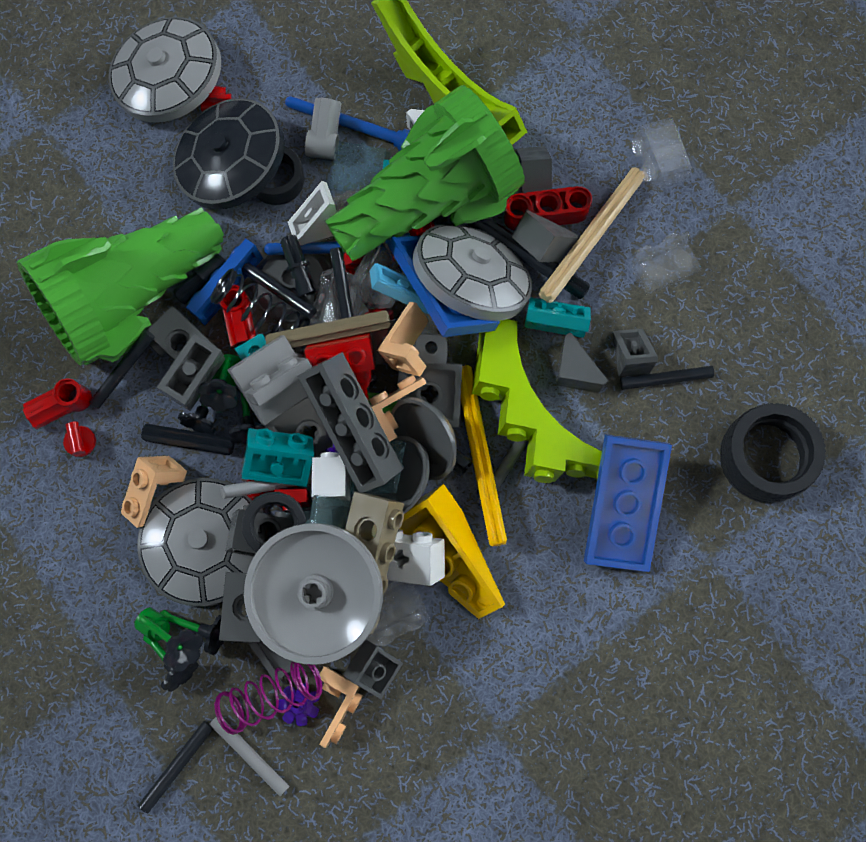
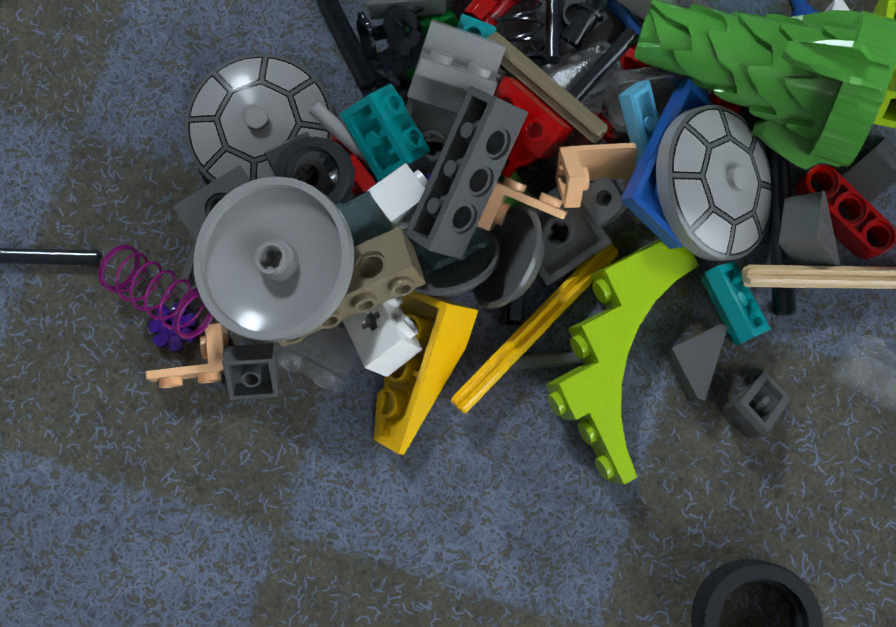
camera: 50 degrees right, 5 degrees up
light nougat bracket [121,456,187,528] -> none
black plant [134,607,224,692] -> none
light grey bar [209,717,290,797] -> none
blue plate [584,434,672,572] -> none
black bar [620,366,714,390] -> none

